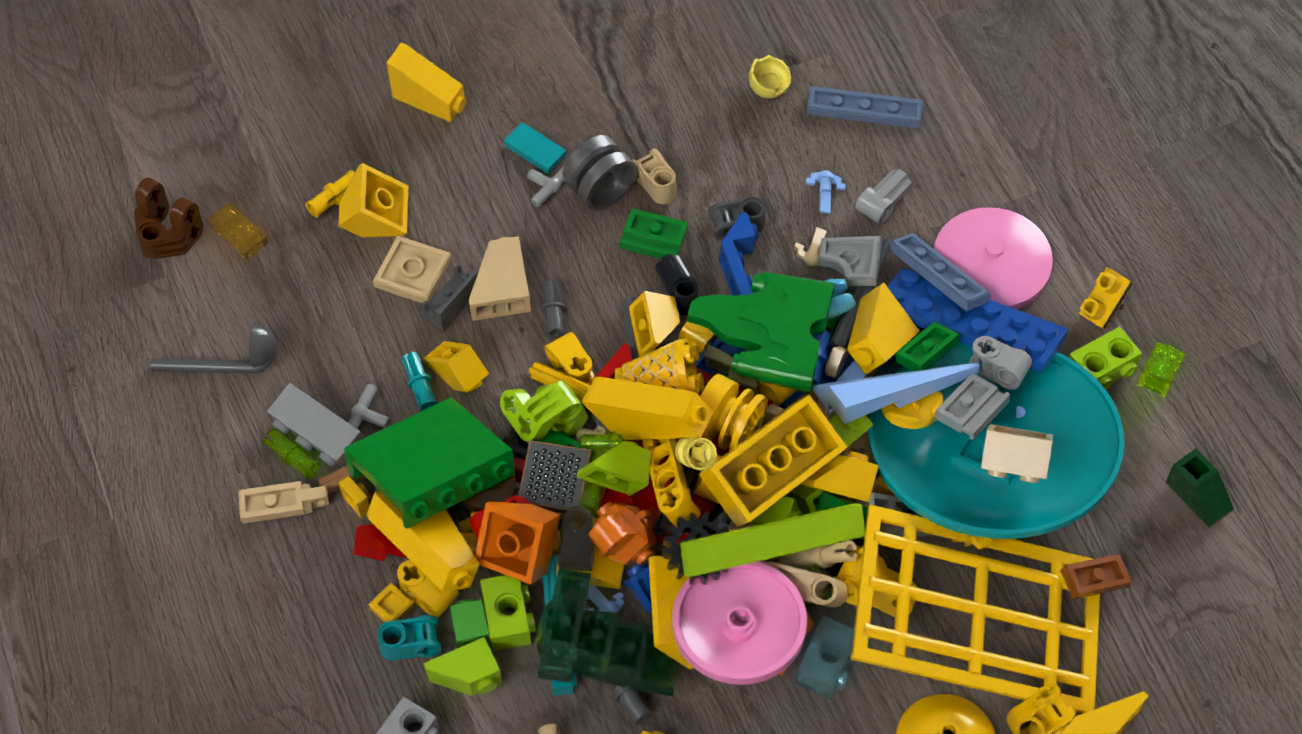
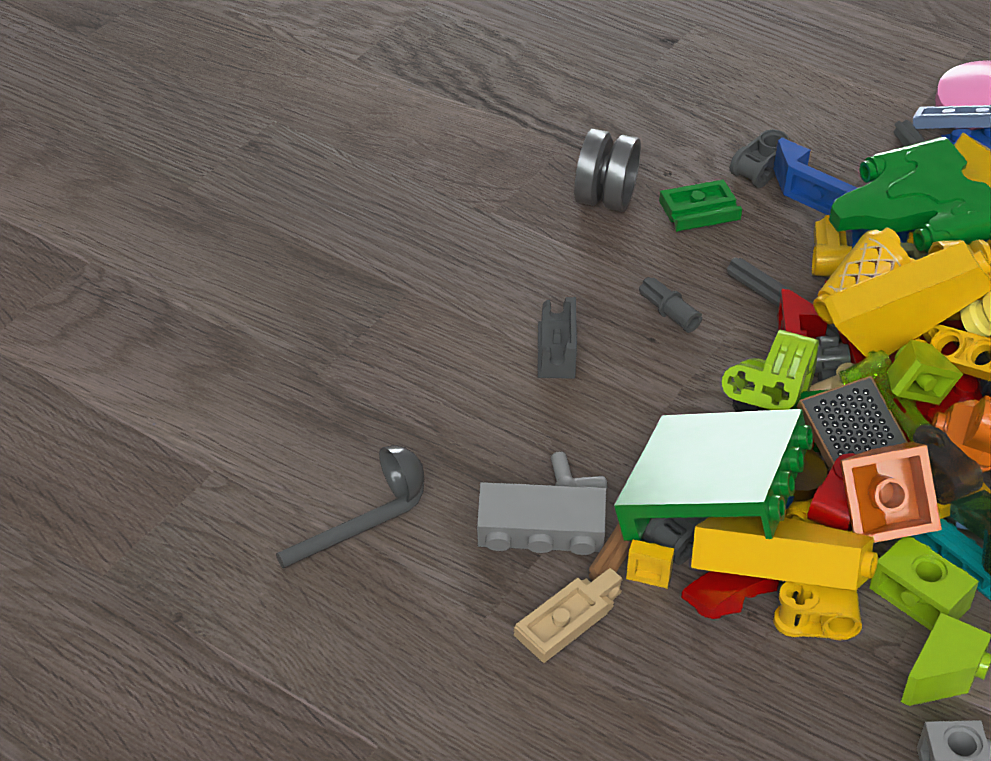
camera: 35 degrees left, 15 degrees down
reddish brown piece [134,177,203,259] -> none
clear yellow plate [207,202,269,260] -> none
clear neon green pin [263,428,320,480] -> none
yellow pin [305,170,355,218] -> none
yellow slope [338,163,408,237] -> none
yellow tile [368,583,415,622] -> none
tan tile [373,235,452,304] -> none
teal piece [377,615,442,661] -> none
yellow slope [386,43,466,122] -> none
teal axle [402,352,438,411] -> none
yellow slope [422,341,489,393] -> none
bright green brick [450,599,491,648] -> none
tan slope [469,236,531,321] -> none
teal tile [504,122,567,175] -> none
light grey piece [527,166,564,207] -> none
yellow axle [529,362,590,402] -> none
yellow piece [544,332,594,384] -> none
yellow slope [629,291,680,357] -> none
tan piece [632,148,677,204] -> none
black piece [655,254,699,315] -> none
light yellow hair [748,55,791,99] -> none
tan piece [794,227,827,268] -> none
light blue piece [805,170,846,214] -> none
sand blue tile [806,86,923,129] -> none
light grey tile [819,236,882,287] -> none
light grey piece [855,169,912,225] -> none

